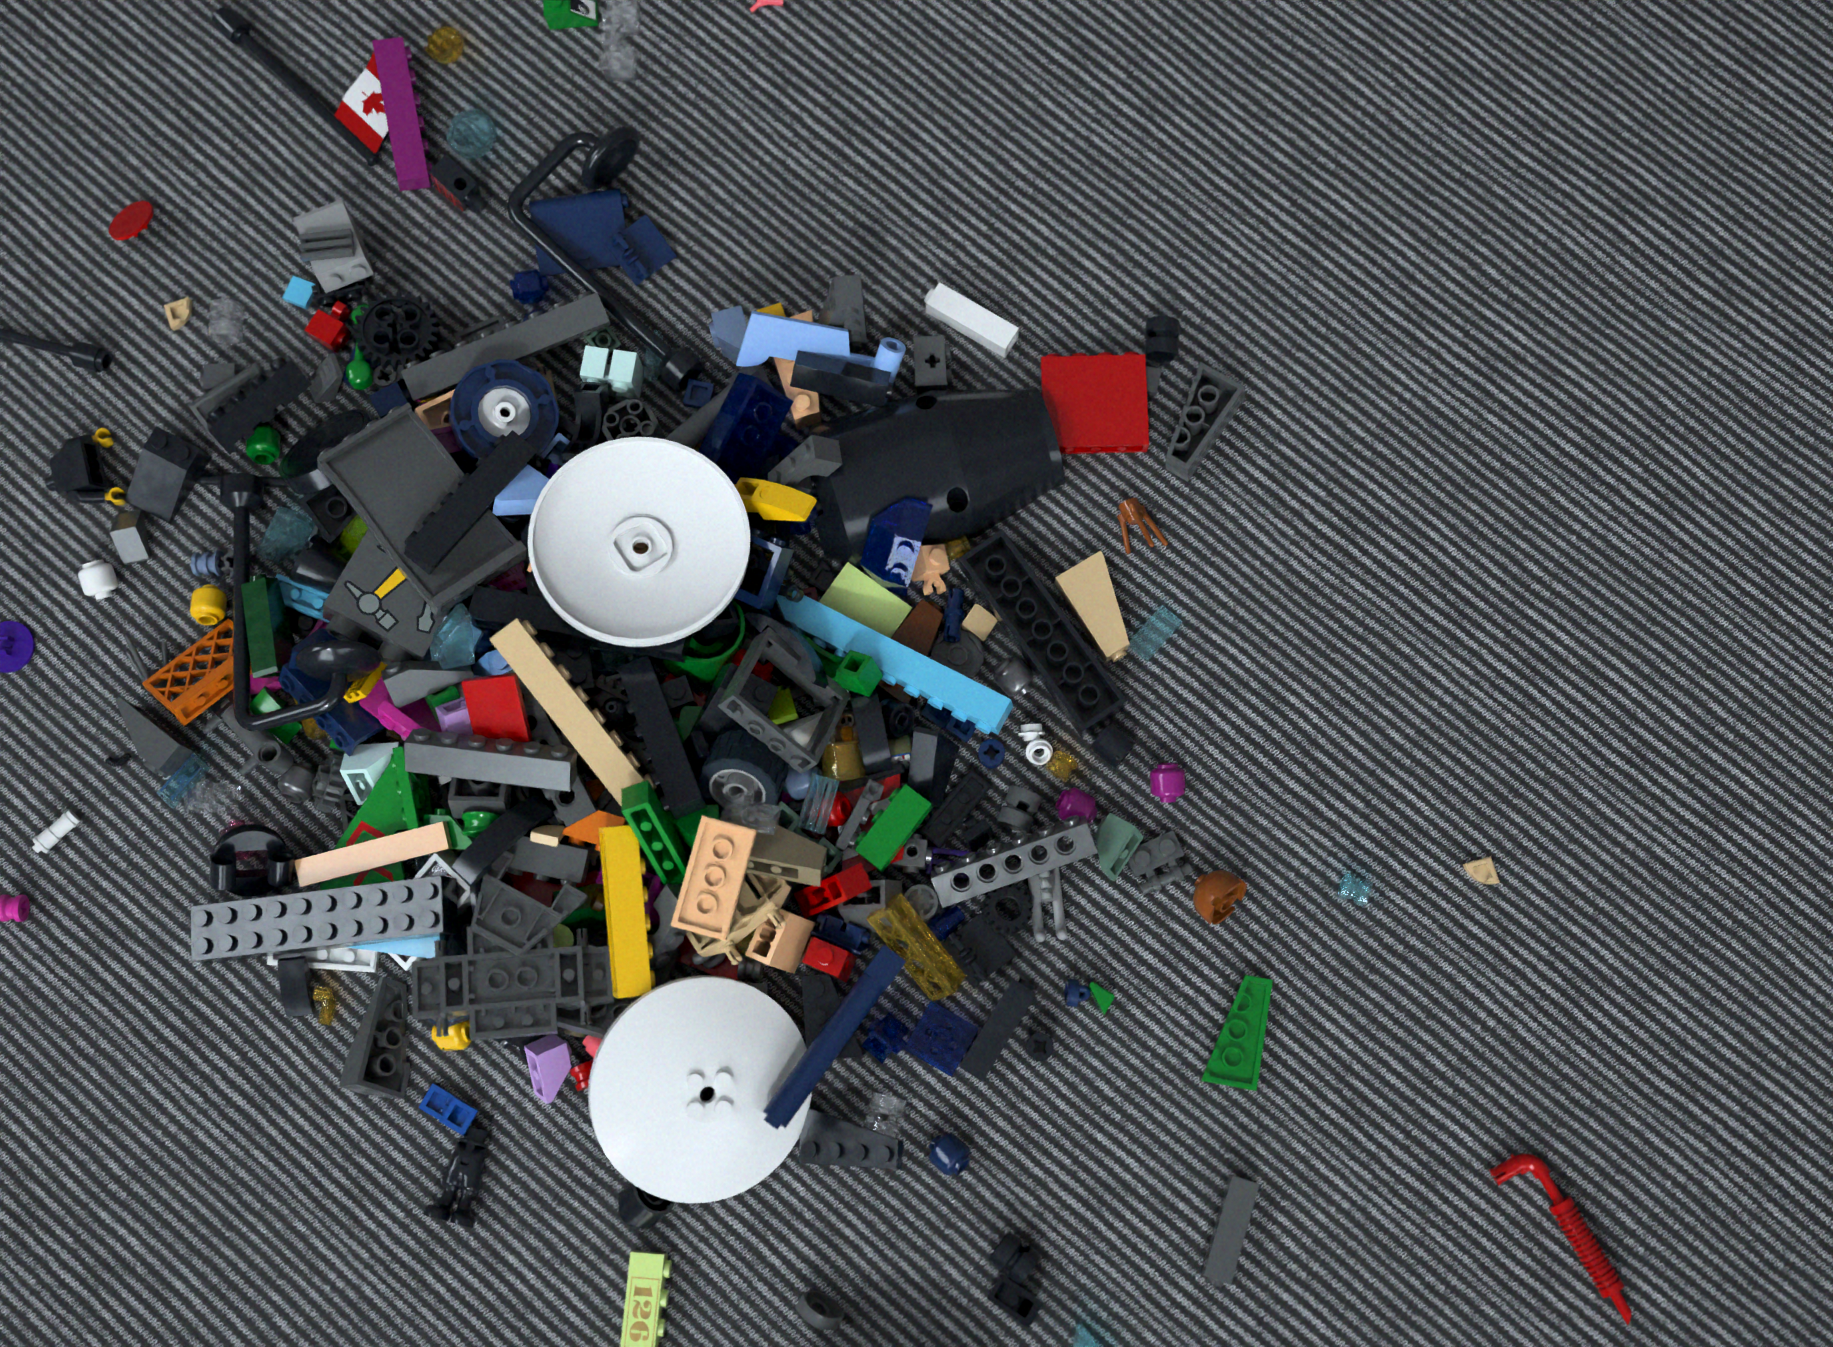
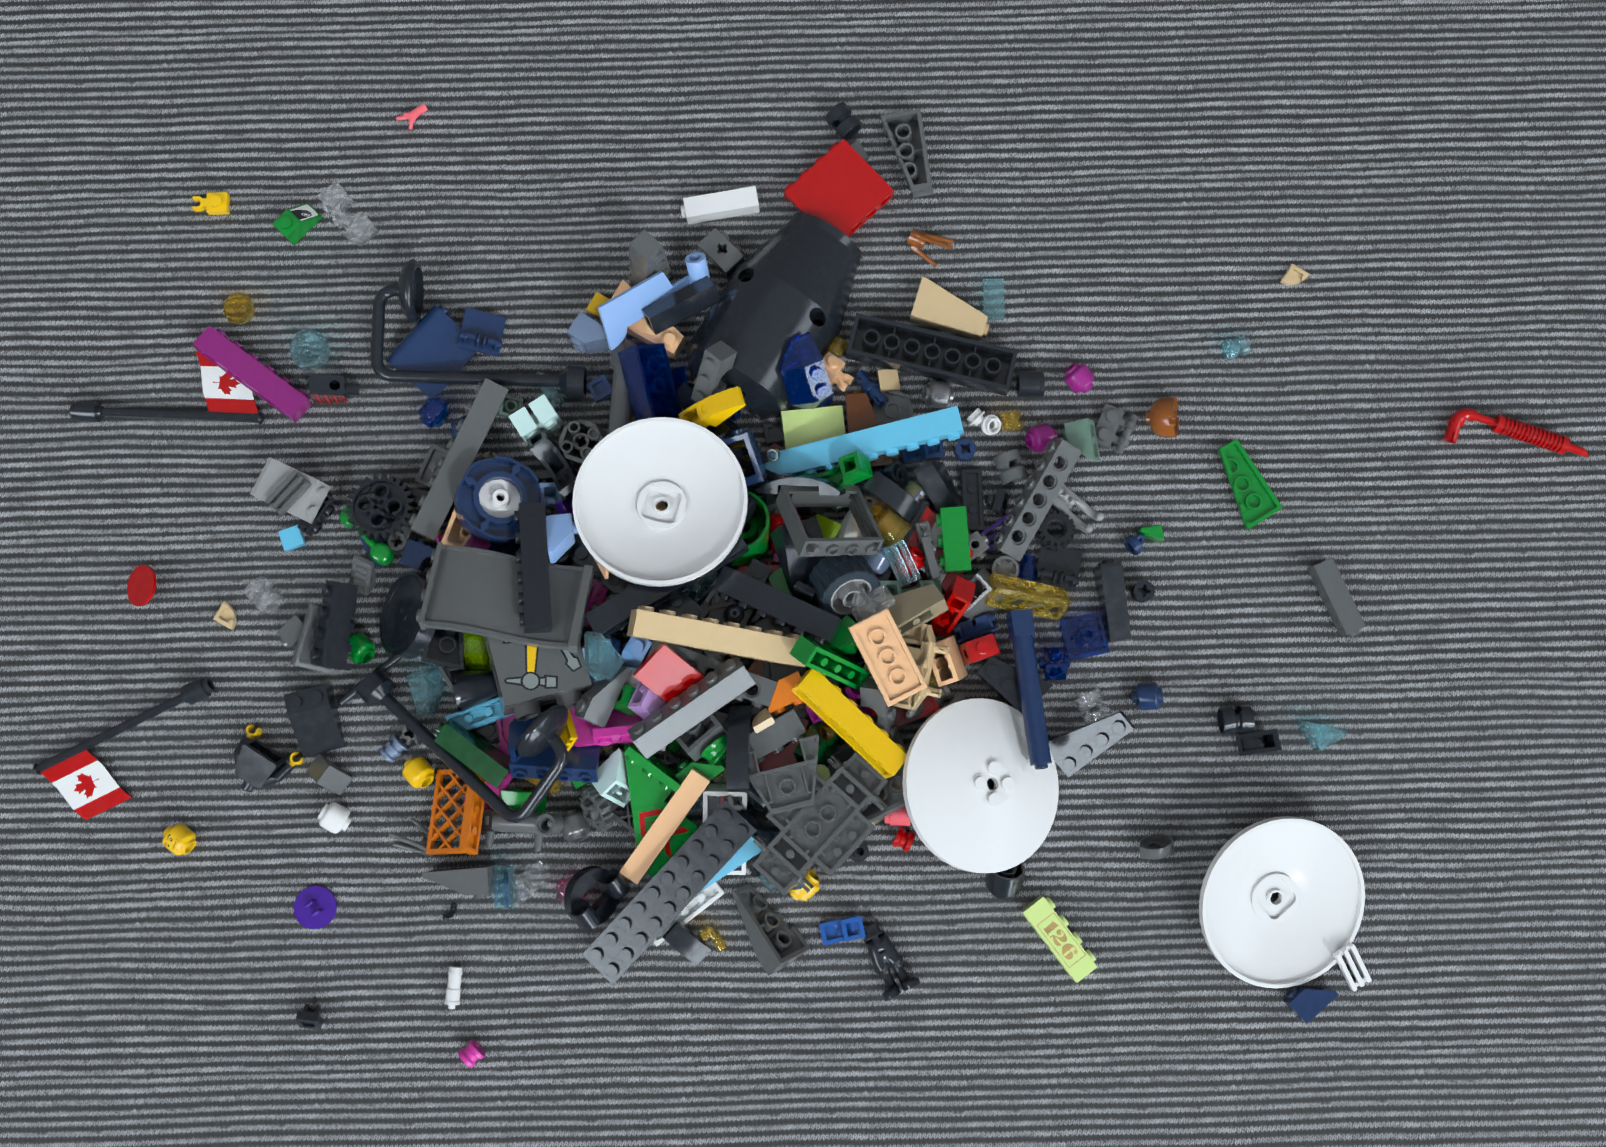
camera: 45 degrees left, 5 degrees up
red brick [304,301,351,353] -> none
lavender slope [524,1034,572,1104] -> none

